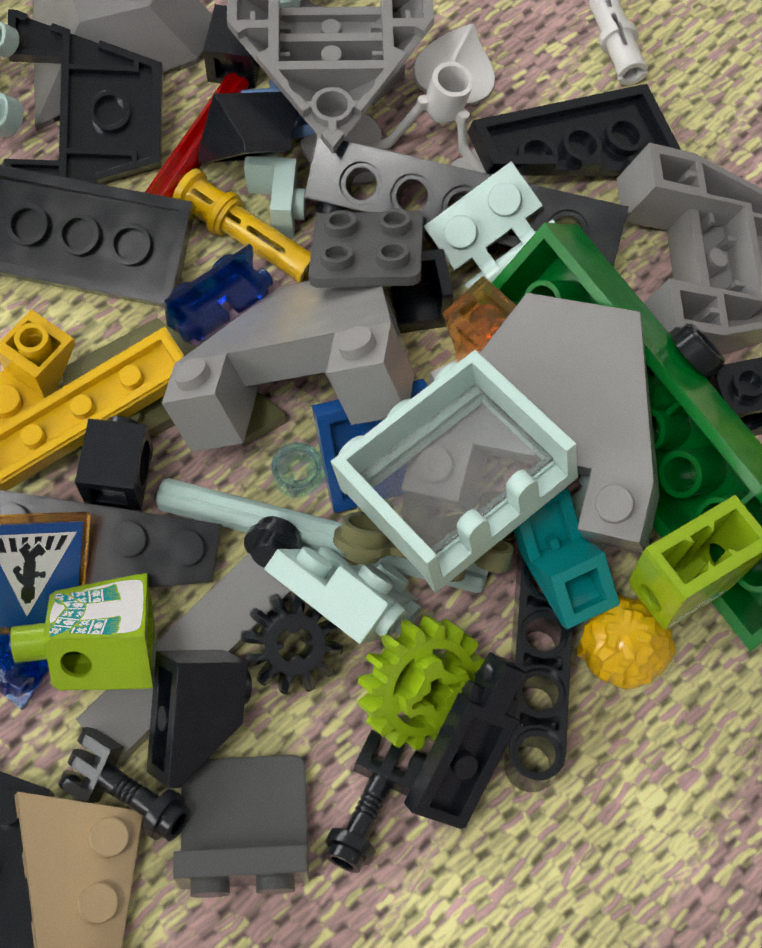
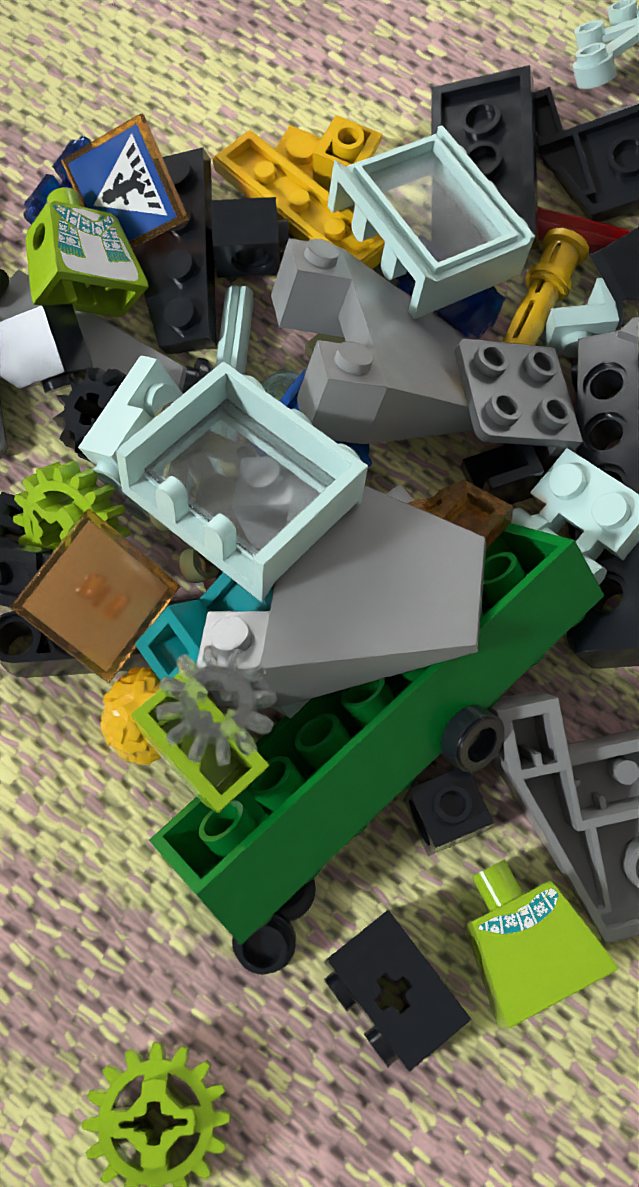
camera: 80 degrees right, 5 degrees up
none -> clear orange piece [10,509,181,683]
none -> clear gear [156,645,277,767]
none -> light aqua window [327,125,535,319]

